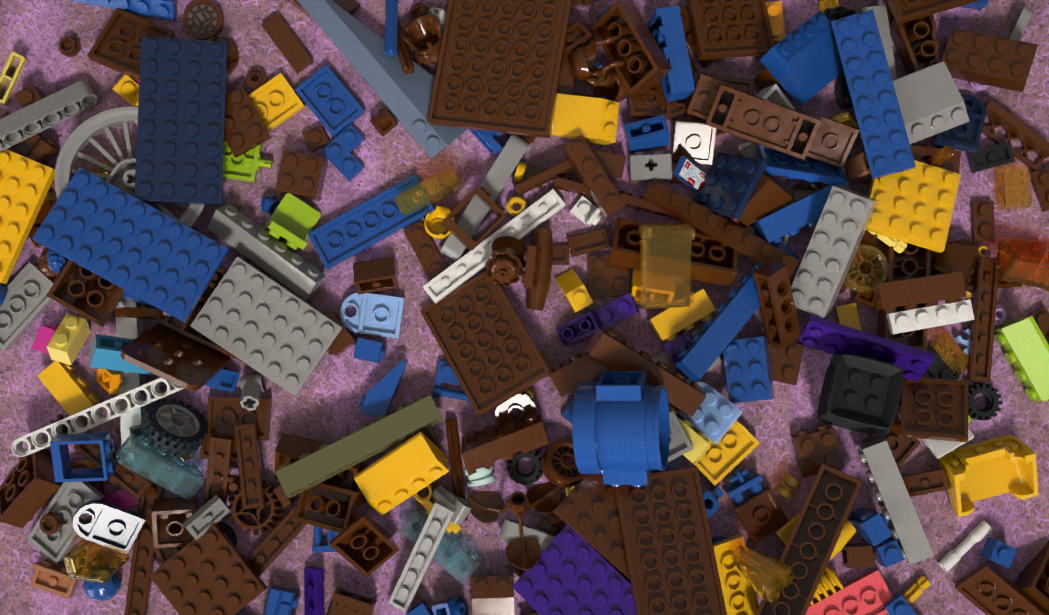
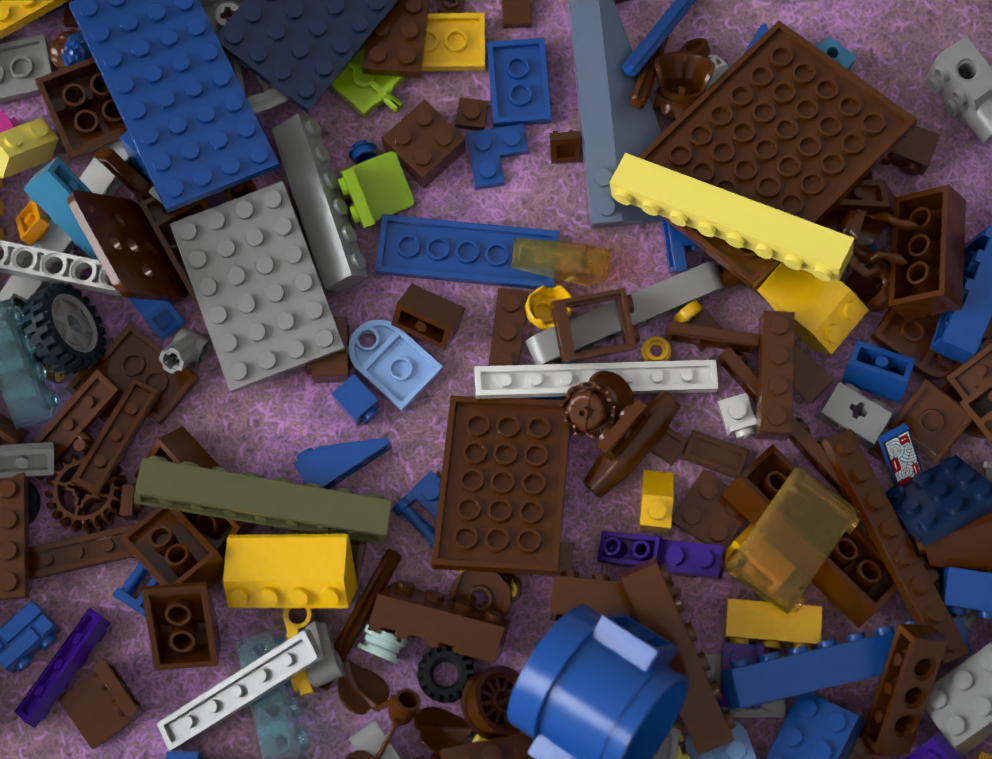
camera: 40 degrees right, 10 degrees down
none -> light yellow brick [609,153,854,283]

